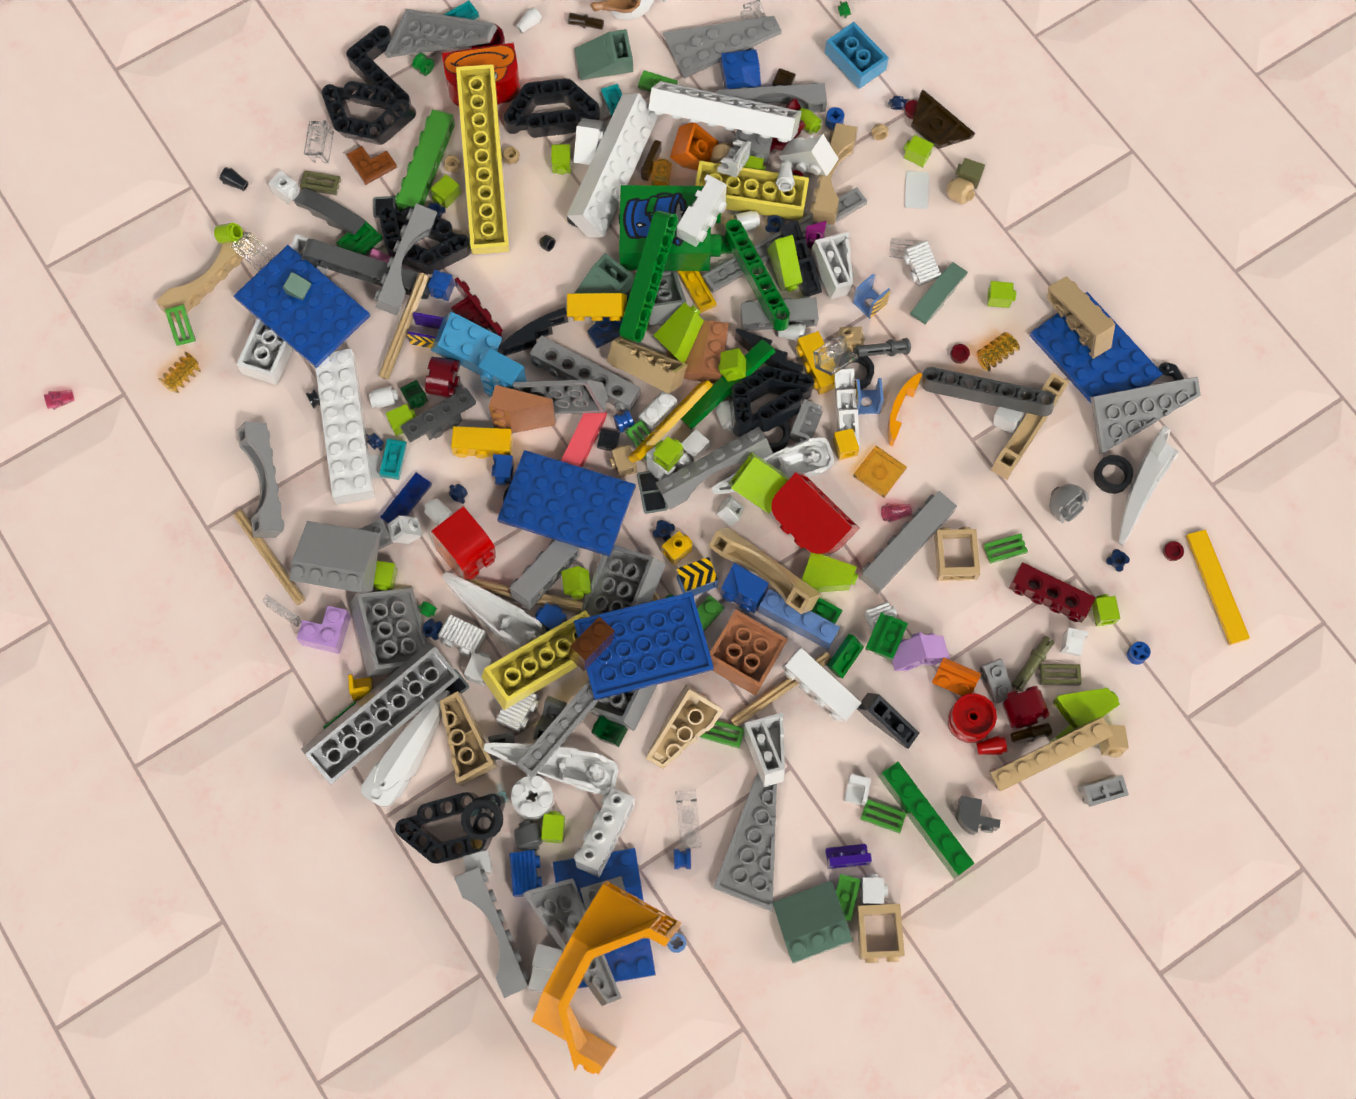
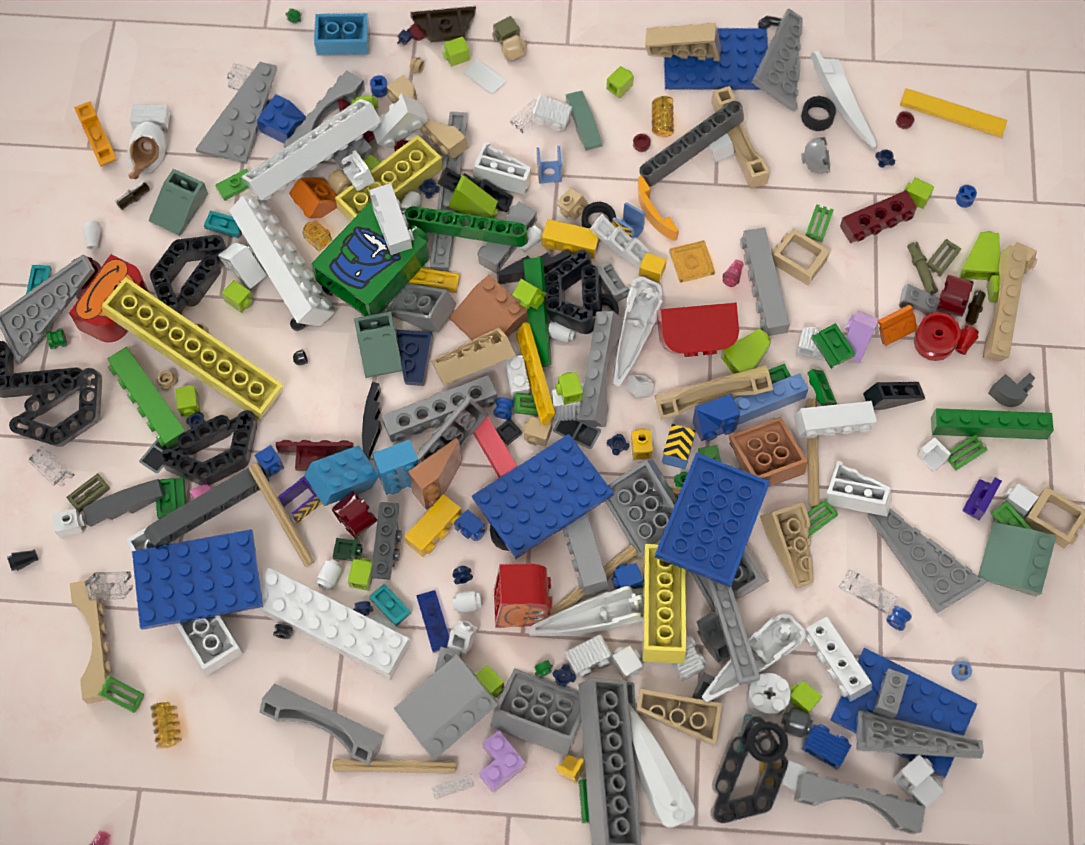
camera: 50 degrees left, 5 degrees down
lime brick [214,223,243,244] -> none
sand green slope [283,272,312,300] -> none
dark orange plate [346,146,397,185] -> none
light grey arch [374,203,437,316] -> none
light orange panel [532,881,682,1075] -> none
lime brick [561,566,591,599] -> none
yellow brick [567,293,627,321] -> none
reddish brown brick [569,616,615,671] -> none
dark green bracket [591,715,628,747] -> none
green beam [619,210,678,343] -> none
dark brown tile [641,140,661,181] -> none
lime slope [653,302,704,363] -> none
white panel [681,429,710,462] -> none
lime brick [729,452,790,514] -> none
dark brown tile [772,68,796,86] -> none
white cone [776,163,795,192] -> none
magenta slope [804,221,827,249] -> none
clear panel [813,335,858,375] -> none
dark grey pin [854,338,911,358] -> none
white panel [1060,628,1088,657] -> none
light grey hinge [1077,775,1129,807] -> none

